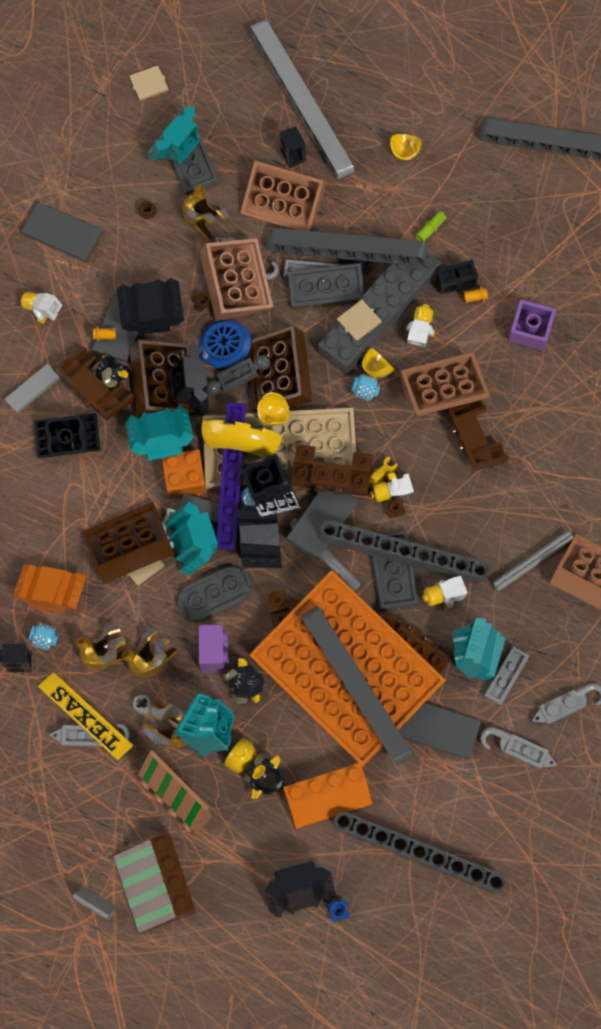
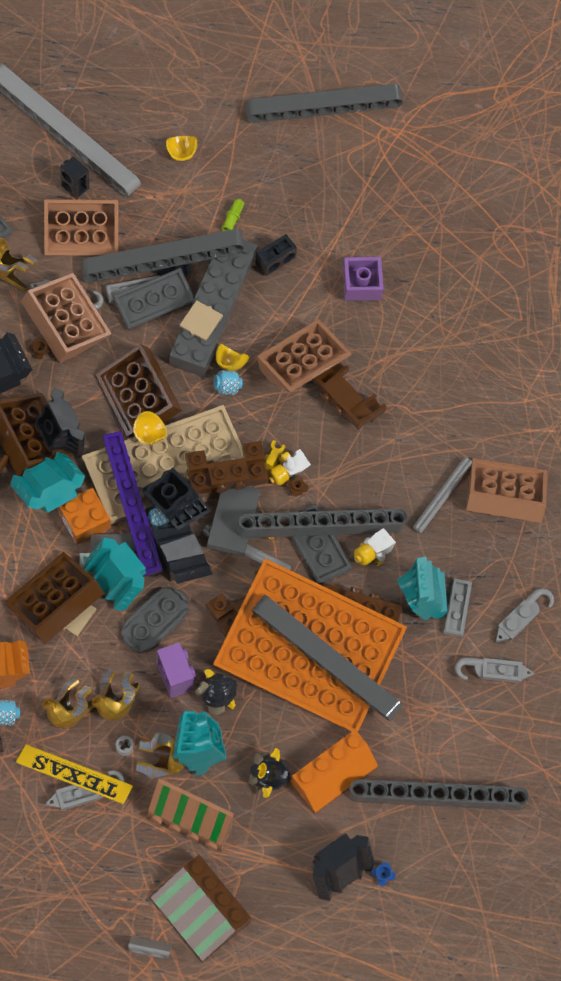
camera: 30 degrees left, 5 degrees down
blue piece [198,319,251,369] -> none
yellow brick [202,420,282,458] -> none
dark grey plate [207,355,270,395] -> none
yellow helmet [224,738,257,774] -> none
dark grey tile [399,703,481,760] -> none
white piece [406,304,435,348] -> none
light orange pin [464,287,488,303] -> none

